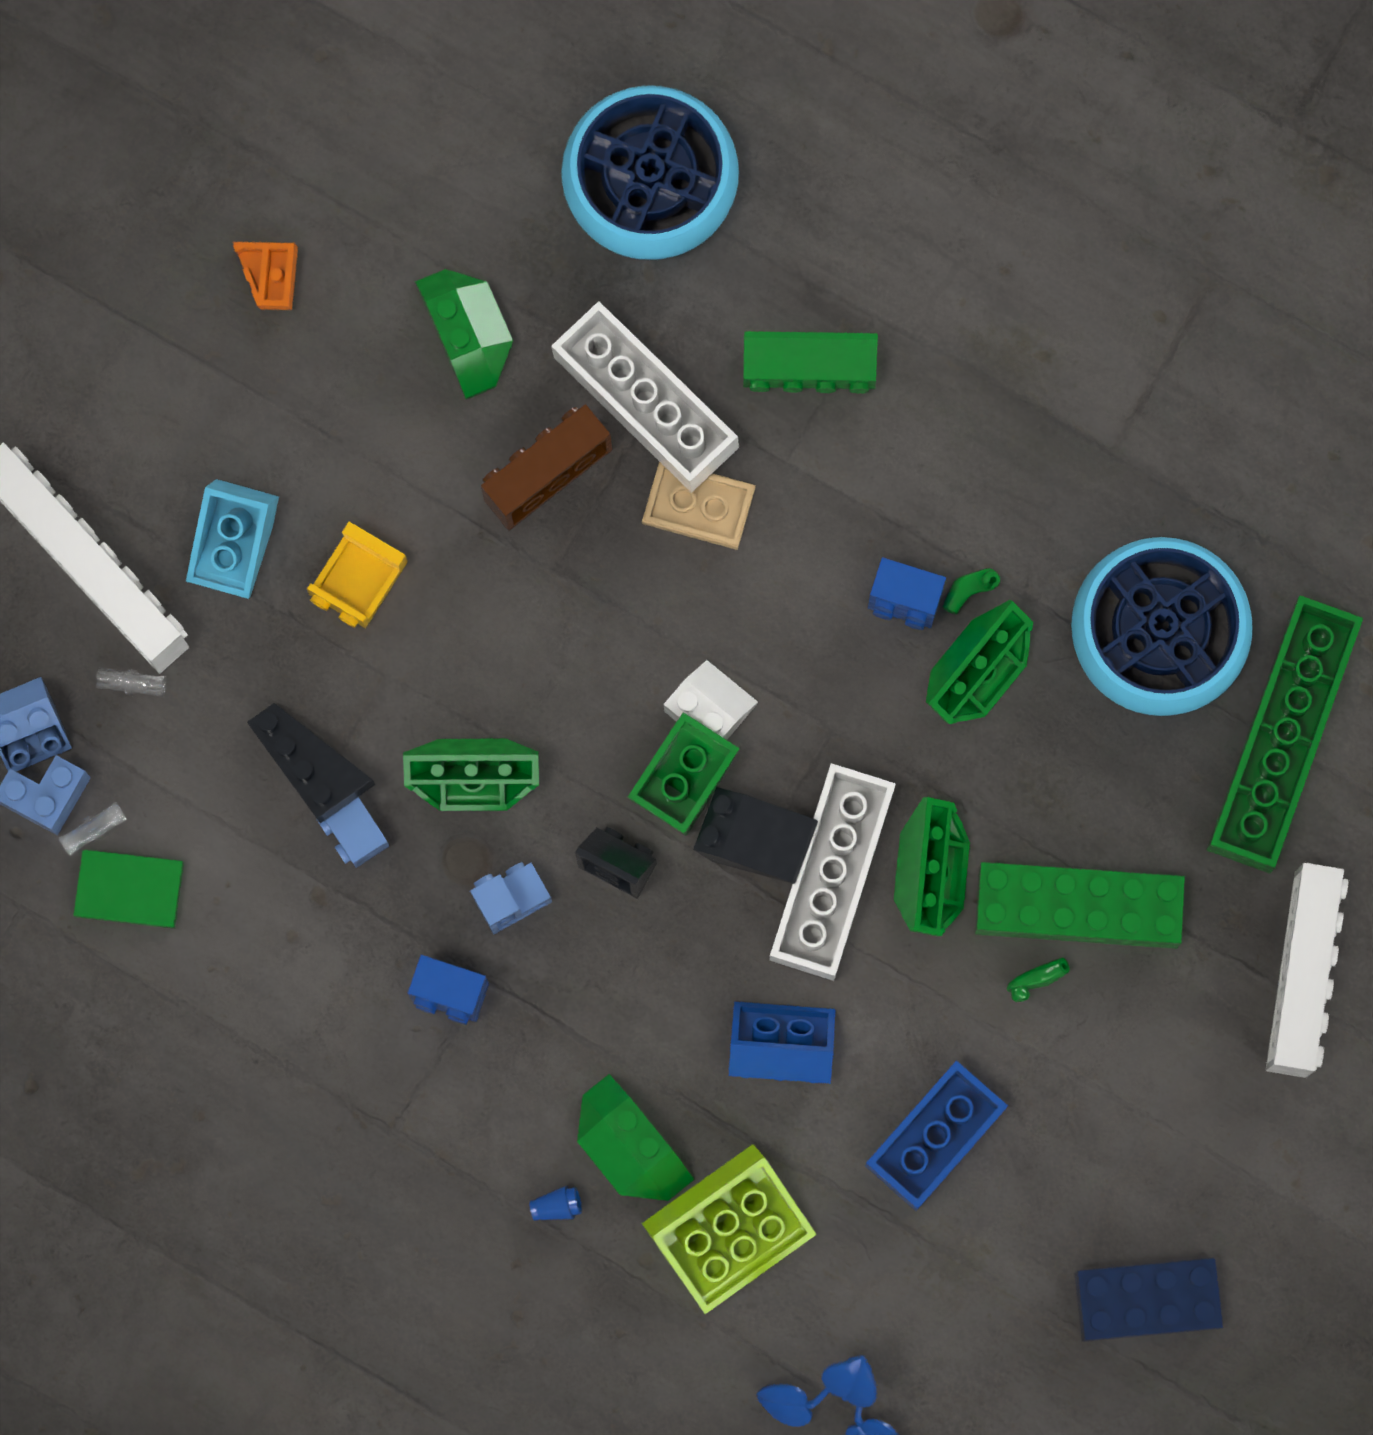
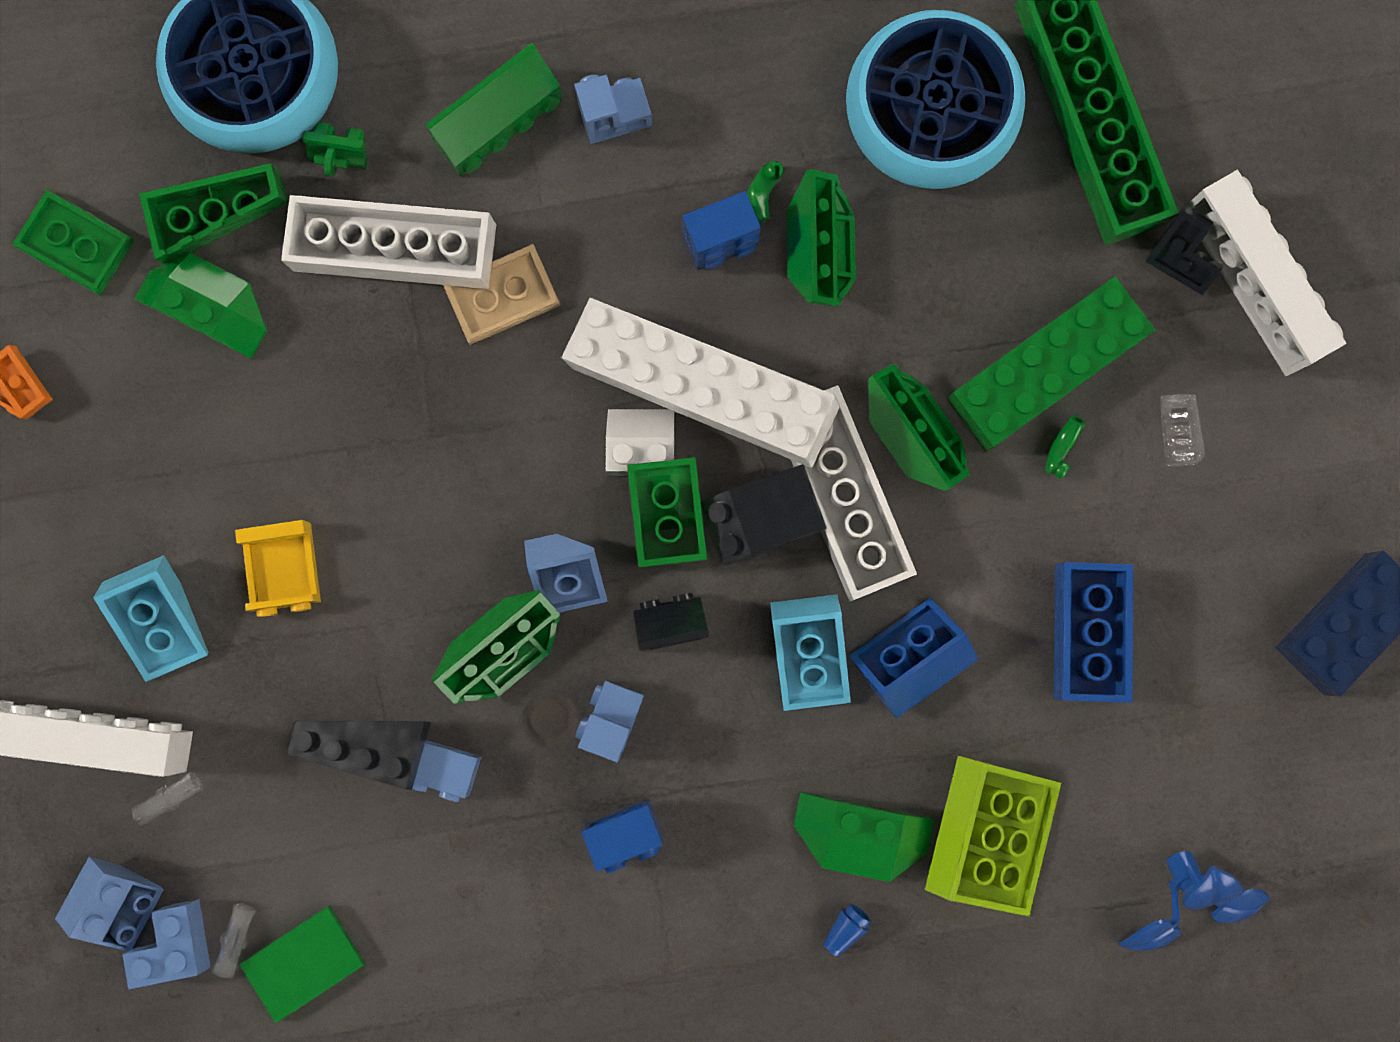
camera: 45 degrees left, 5 degrees up
reddish brown brick [481,404,612,531] -> none
none -> green tile [12,189,135,296]
none -> green wedge [139,163,288,263]
none -> green hips [302,122,368,177]
none -> medium blue slope [524,534,608,613]
none -> white brick [561,298,840,468]
none -> medium blue brick [574,74,653,144]
none -> medium azure slope [770,594,851,711]
none -> black plate [1145,205,1223,295]
none -> clear slope [1160,394,1205,466]

